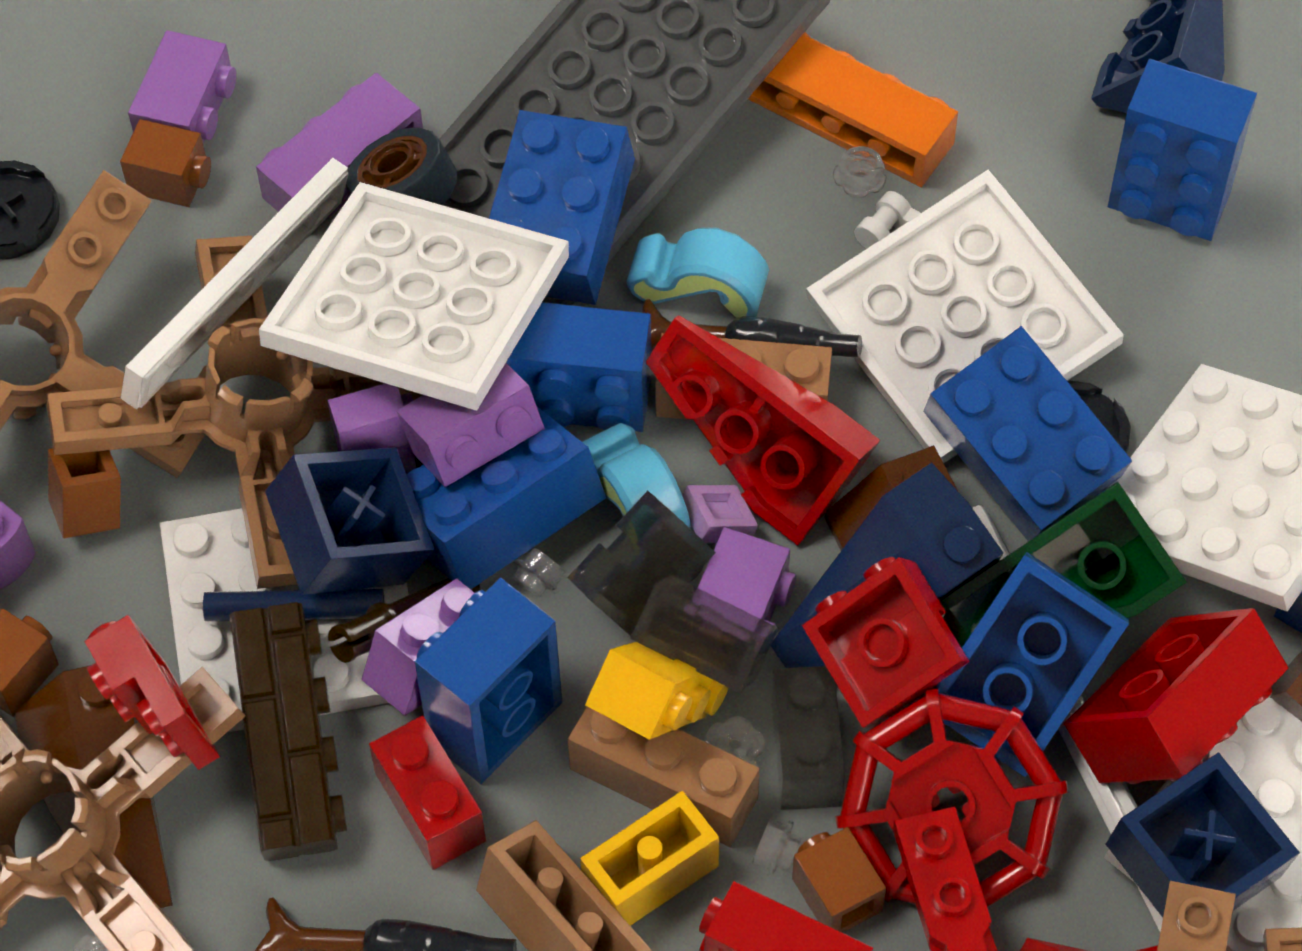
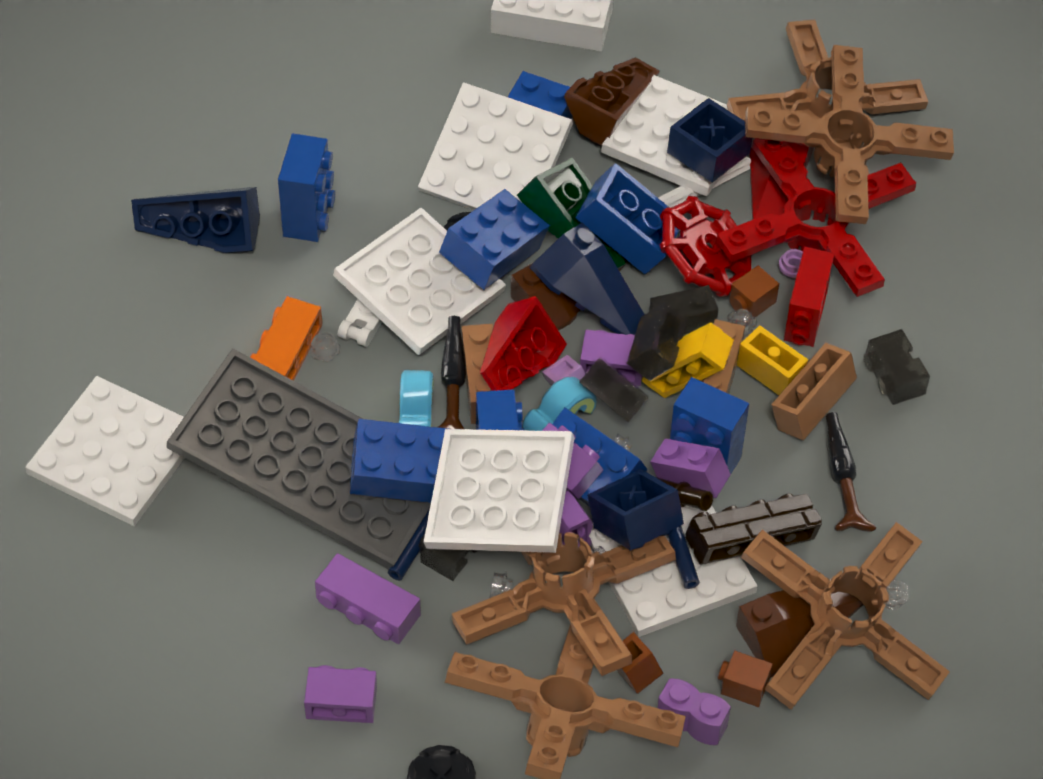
camera: 105 degrees left, 5 degrees down
red plate [84,615,220,770] -> none
dark orange brick [120,119,211,207] -> none
white tile [121,158,348,410] -> none
wheel [346,127,457,205] -> none
red brick [369,715,486,870] -> none
red plate [802,557,970,729] -> none
red brick [1063,608,1289,784] -> none

